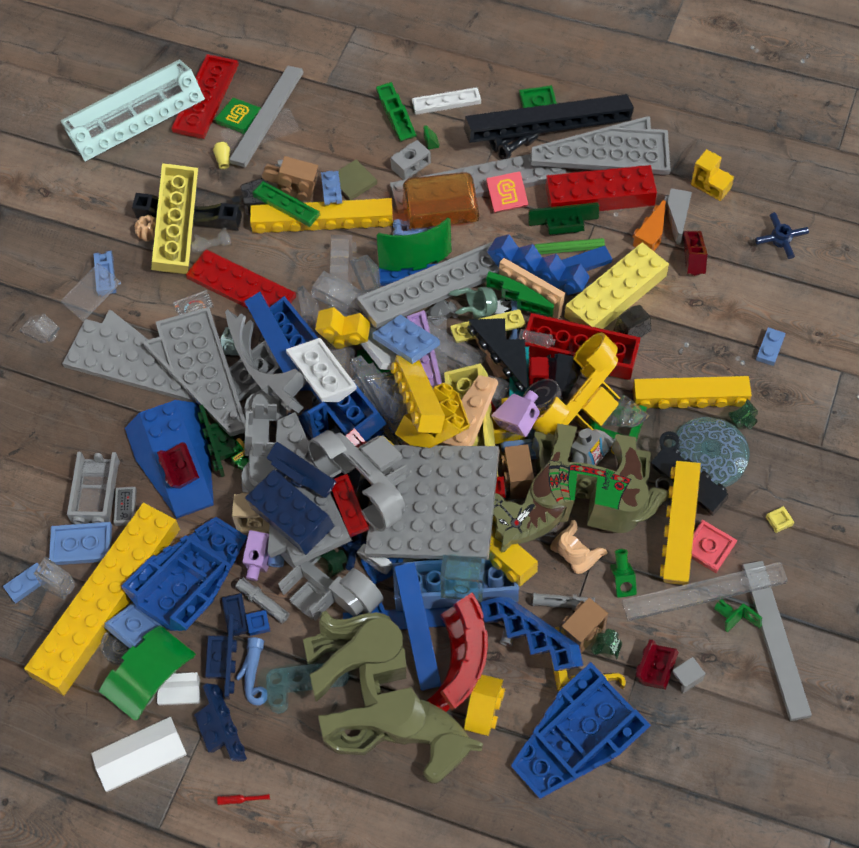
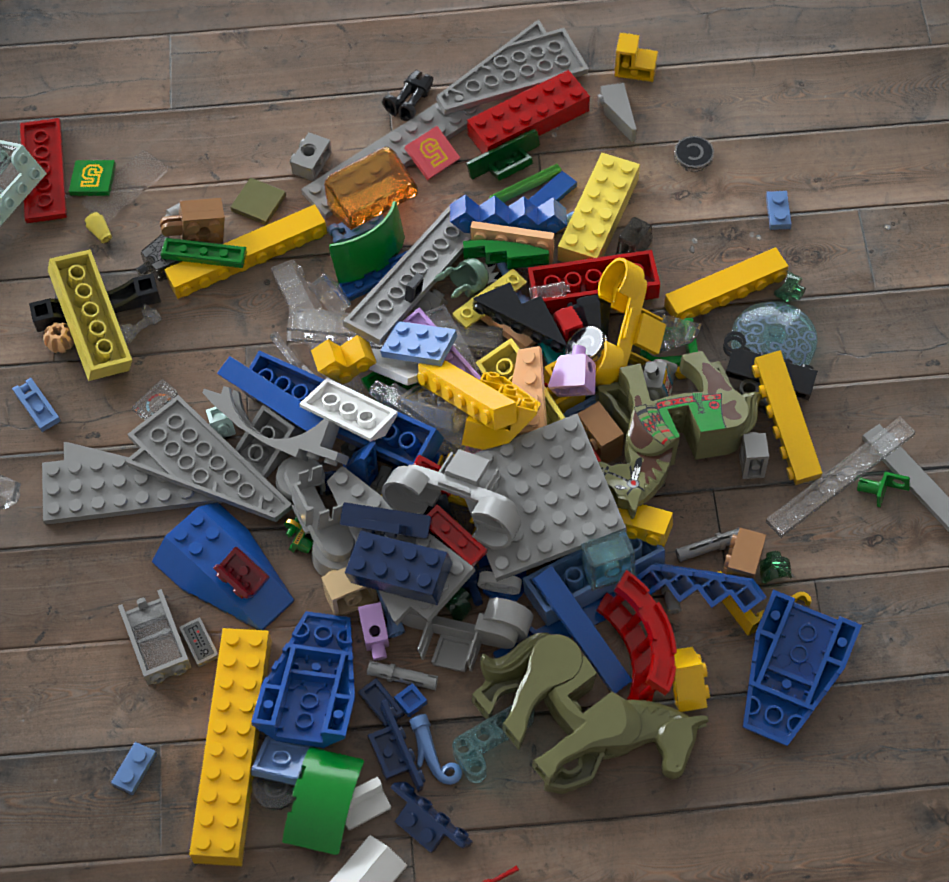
camera: 25 degrees left, 0 degrees up
clear slope [34,557,75,599] -> none
medium blue plate [49,522,112,566] -> none
clear piece [61,263,121,322] -> none
red plate [186,249,296,309] -> none
dark green bracket [198,404,238,477] -> none
light grey tile [229,66,303,167] -> none
medium blue plate [321,171,342,205] -> none
green slope [376,82,417,142] -> none
white tile [412,87,481,115] -> none
green slope [423,125,440,150] -> none
black brick [463,94,634,143] -> none
green tile [519,85,557,108] -> none
light nougat hair [550,520,608,574] -> none
green bracket [610,549,637,598] -> none
orange slope [632,200,666,251] -> none
dark red bracket [636,639,679,690] -> none
light grey panel [673,657,706,693] -> none
dark red slope [683,231,708,276] -> none
coral tile [691,520,737,573] -> none
dark blue bar [755,212,809,259] -> none
light yellow tile [766,506,794,533] -> none
none -> black tile [405,273,424,303]
none -> black tile [674,136,714,172]
none -> light grey brick [739,432,769,479]

